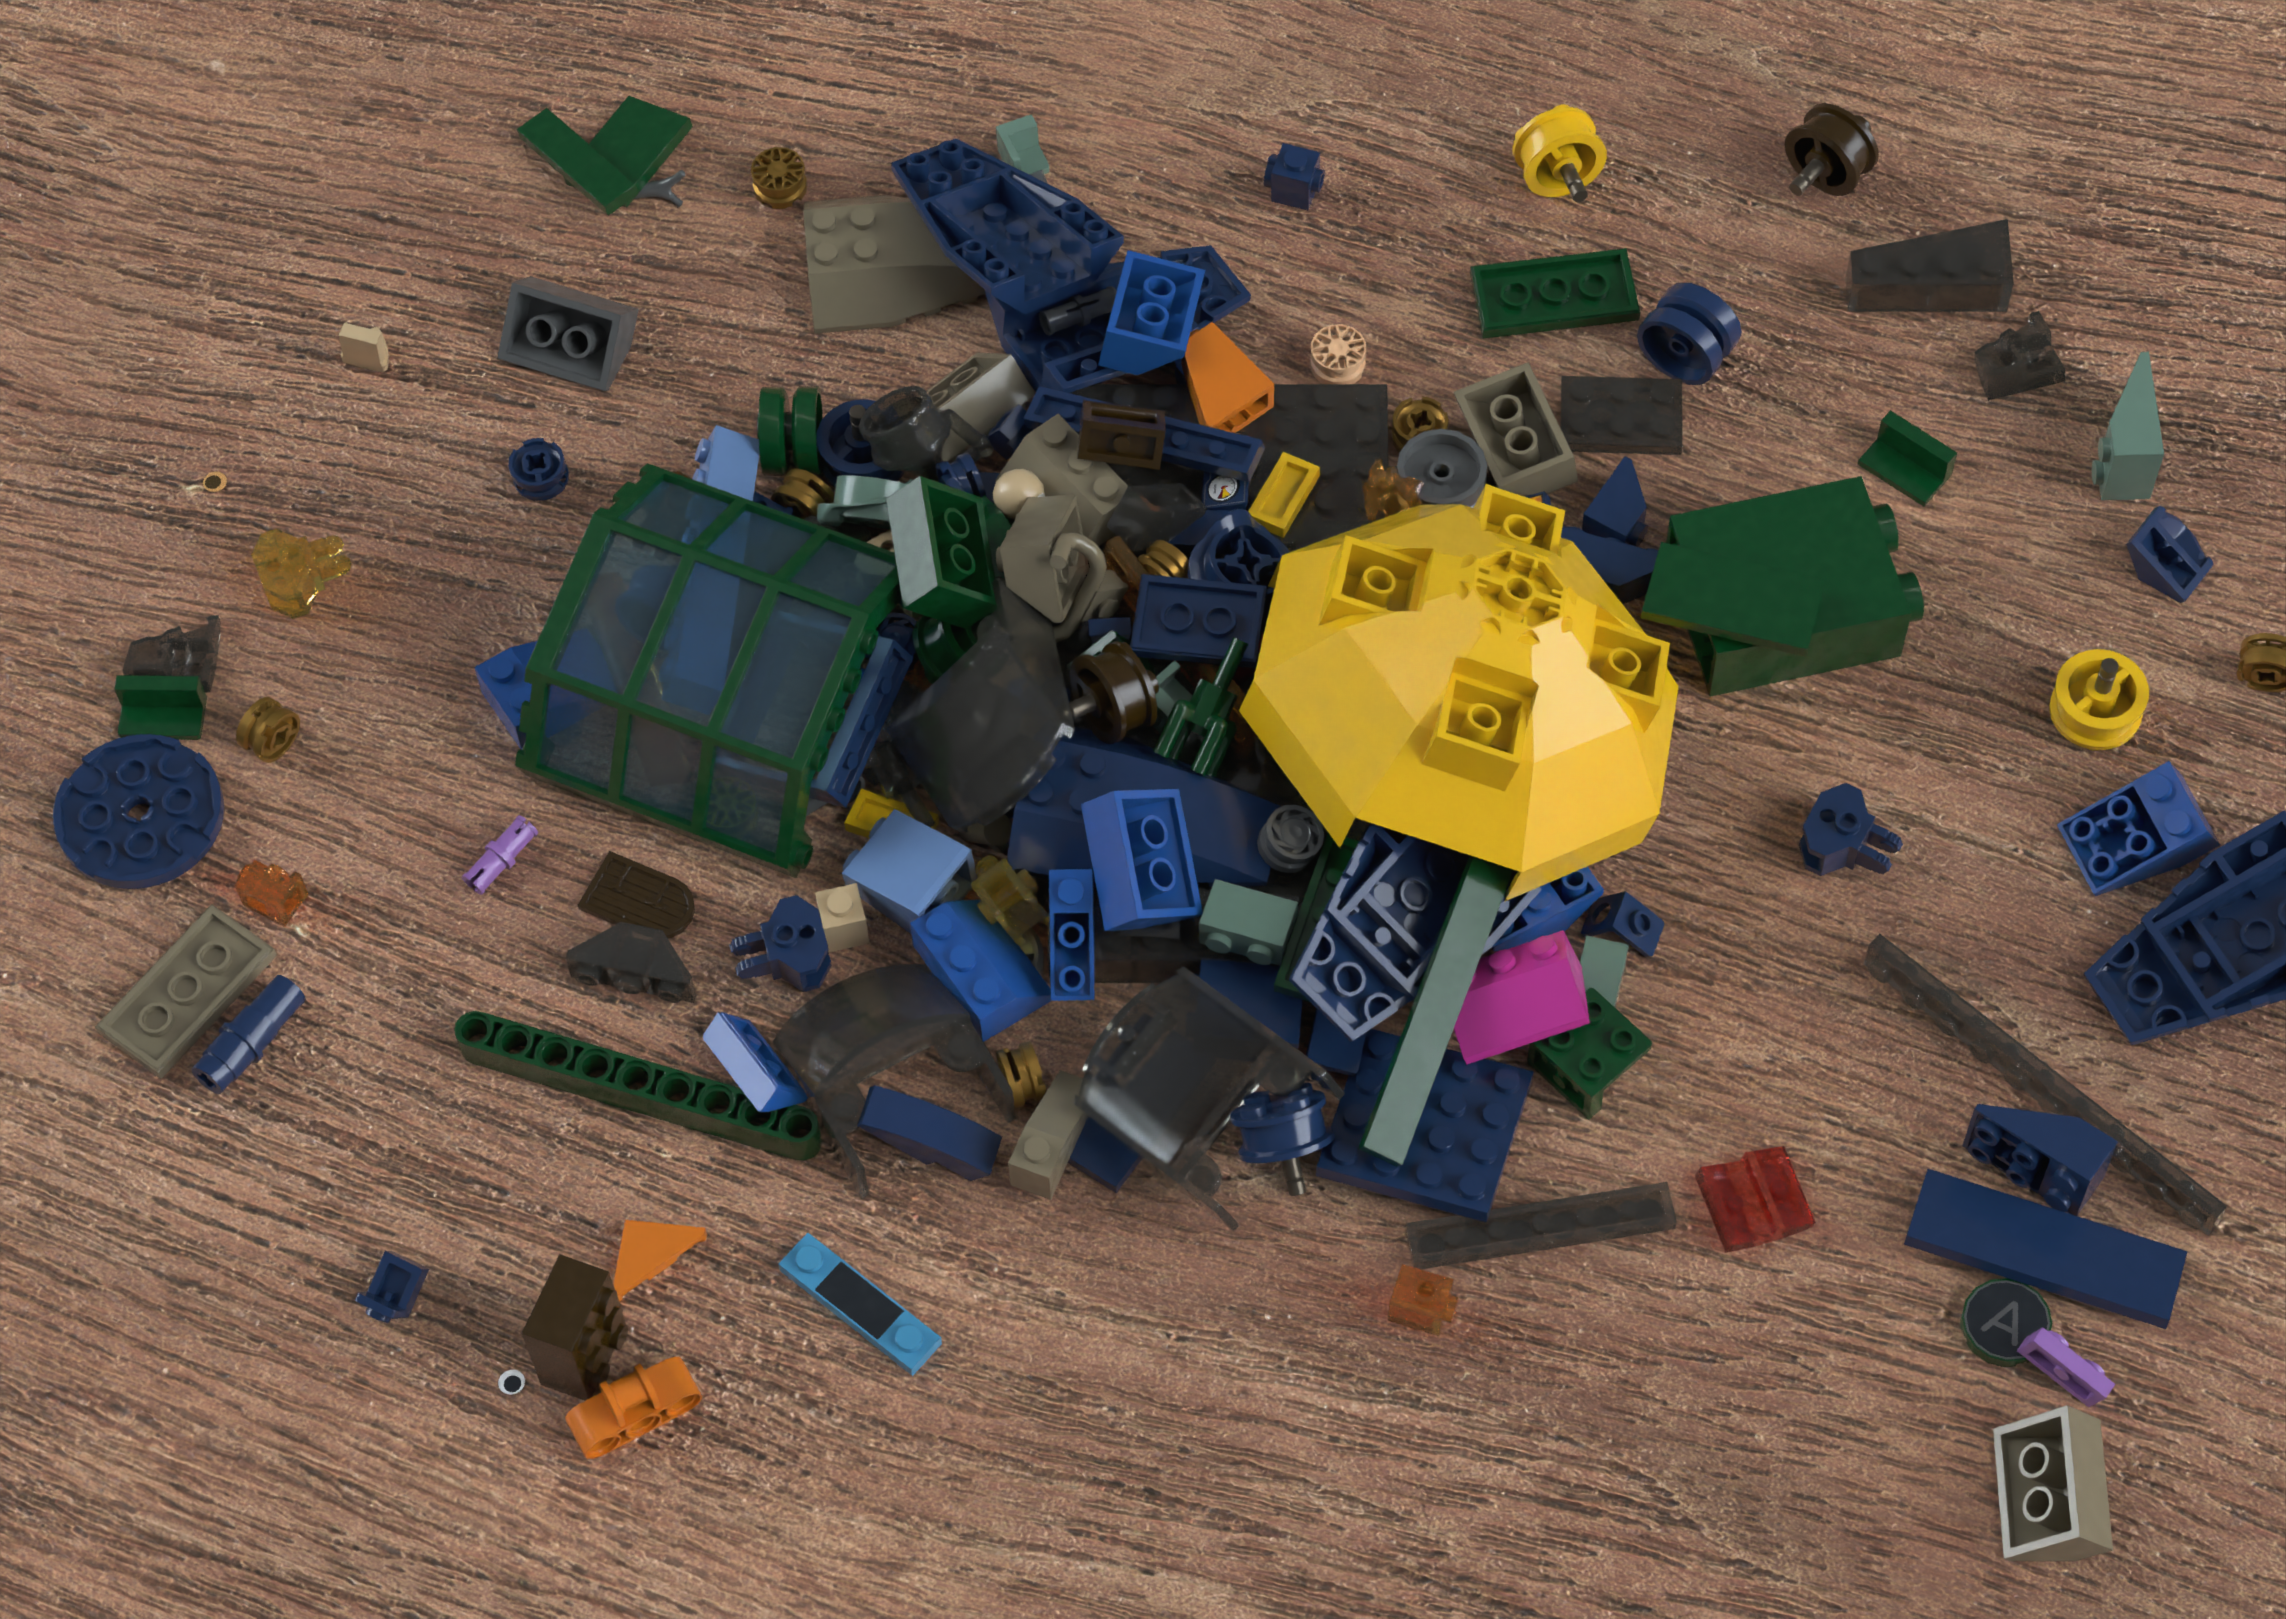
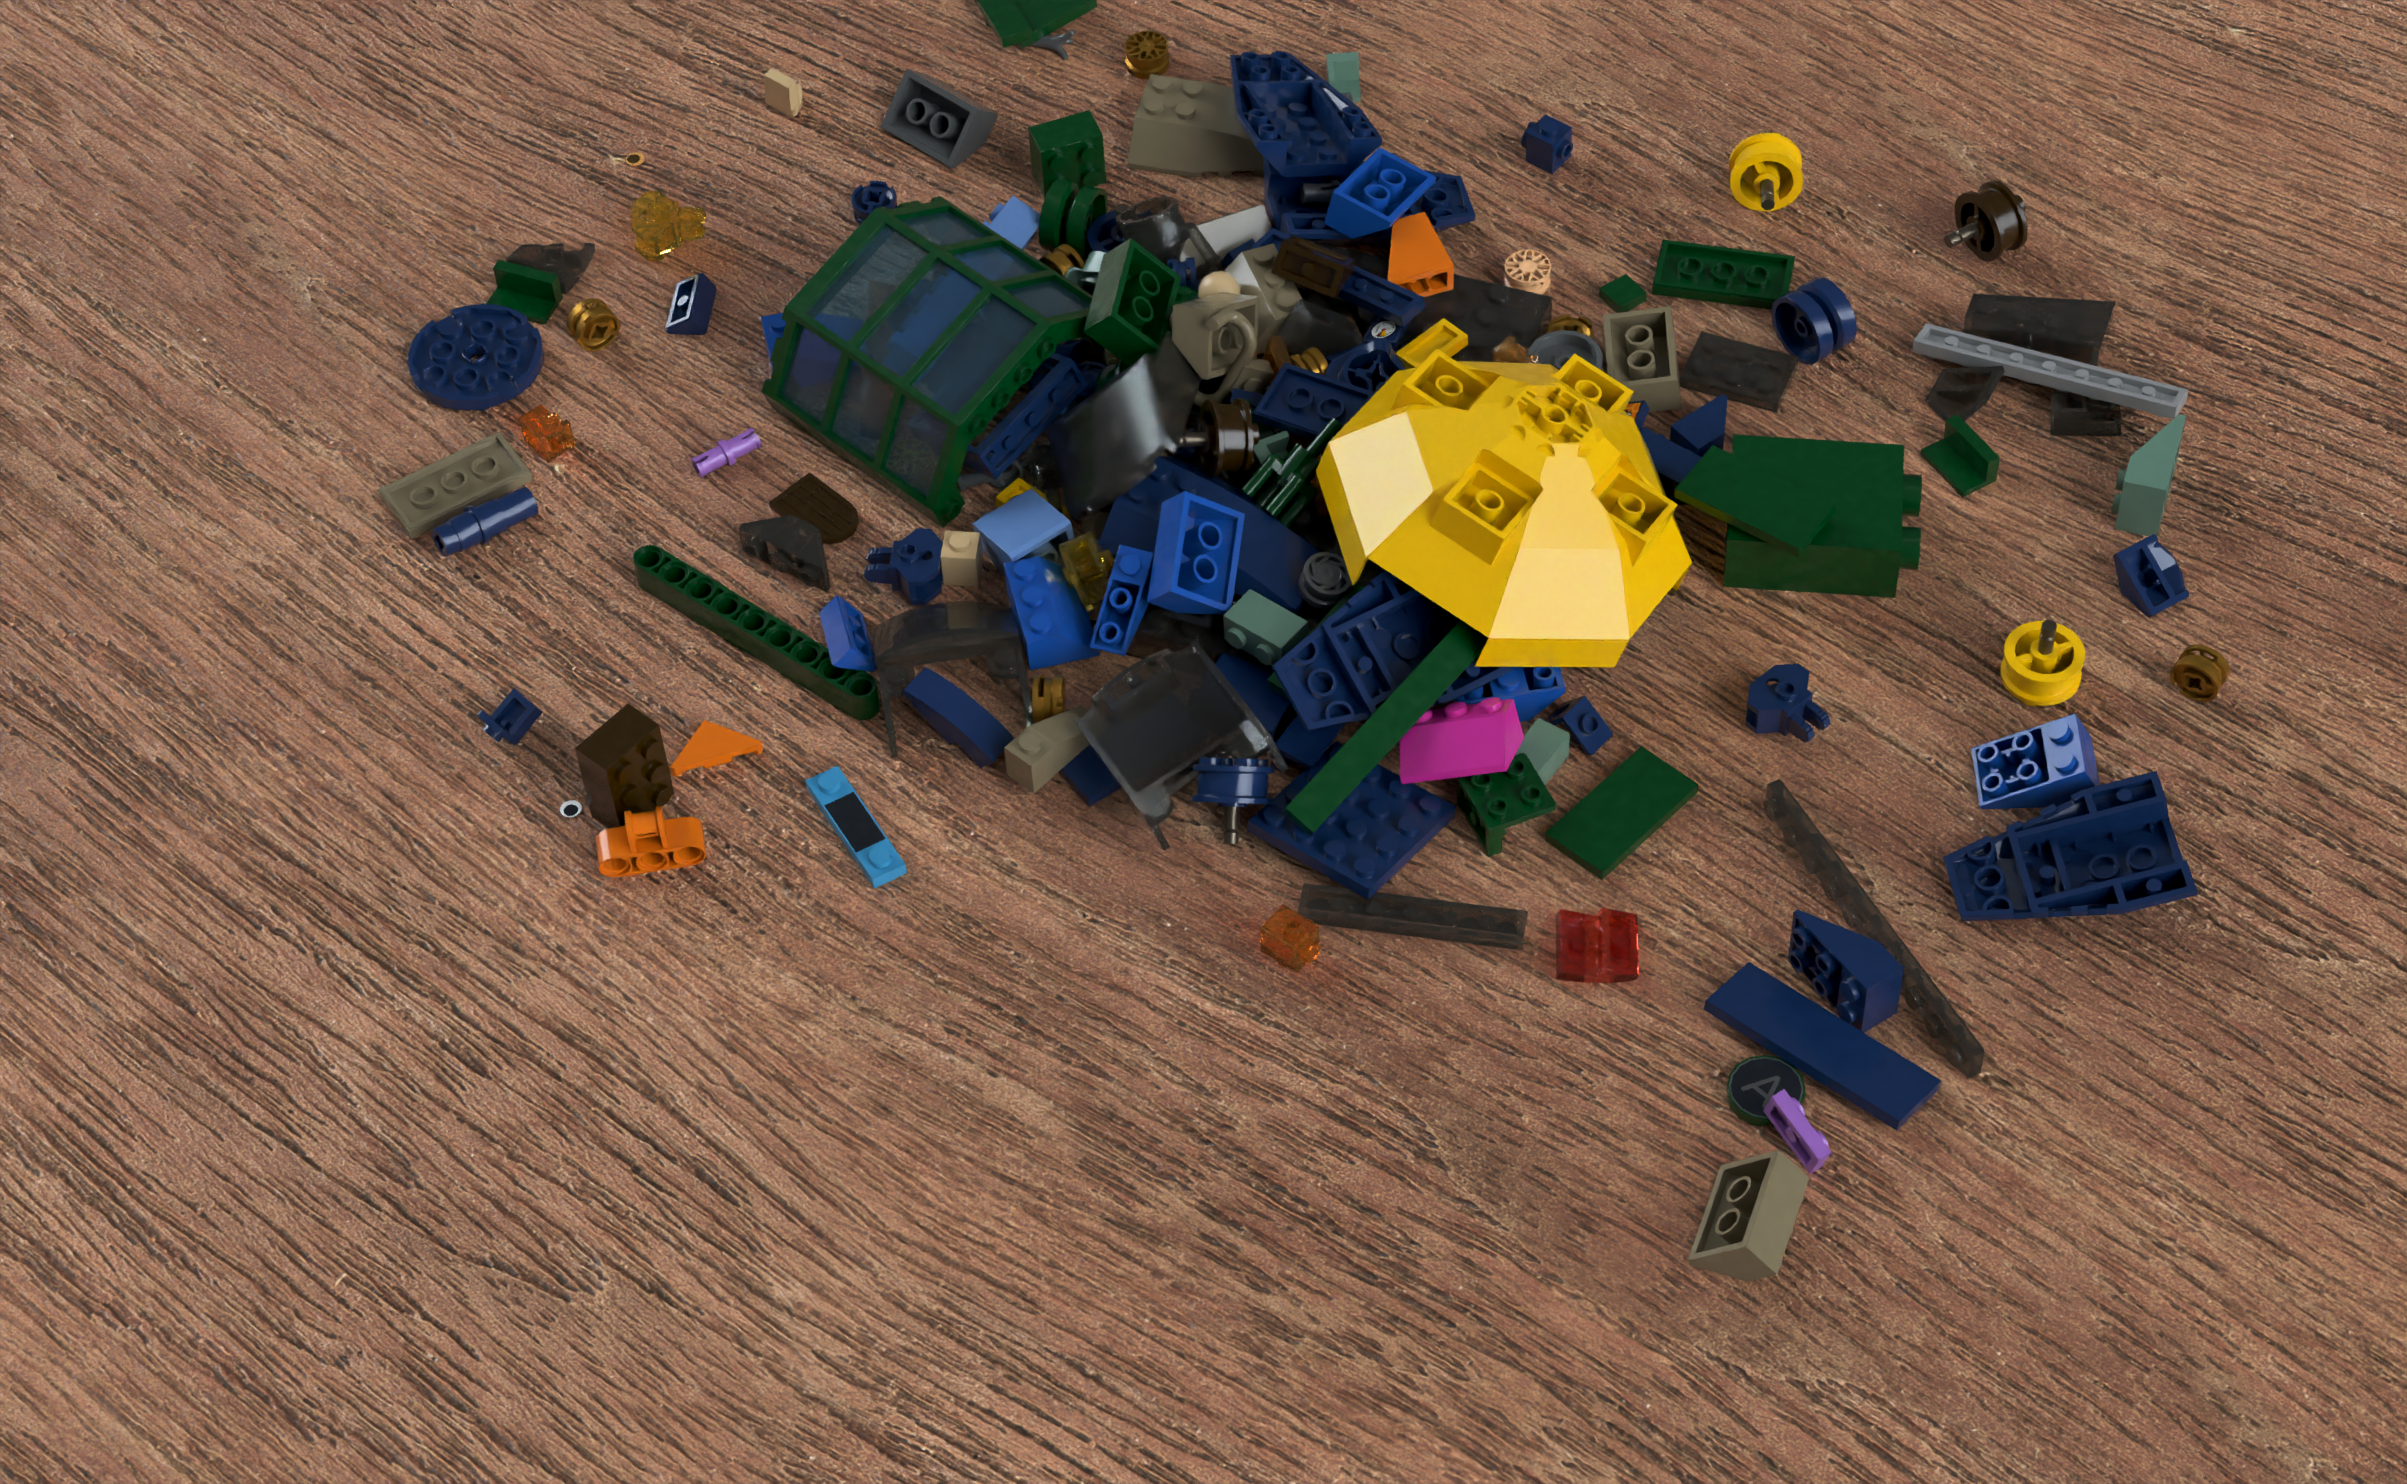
camera: 20 degrees right, 10 degrees down
none -> dark blue slope [665,273,717,335]
none -> dark green brick [1028,110,1106,199]
none -> dark green tile [1545,746,1699,880]
none -> dark green tile [1599,274,1647,313]
none -> light grey plate [1913,323,2188,419]
none -> clear smoke slope [1925,366,2005,423]

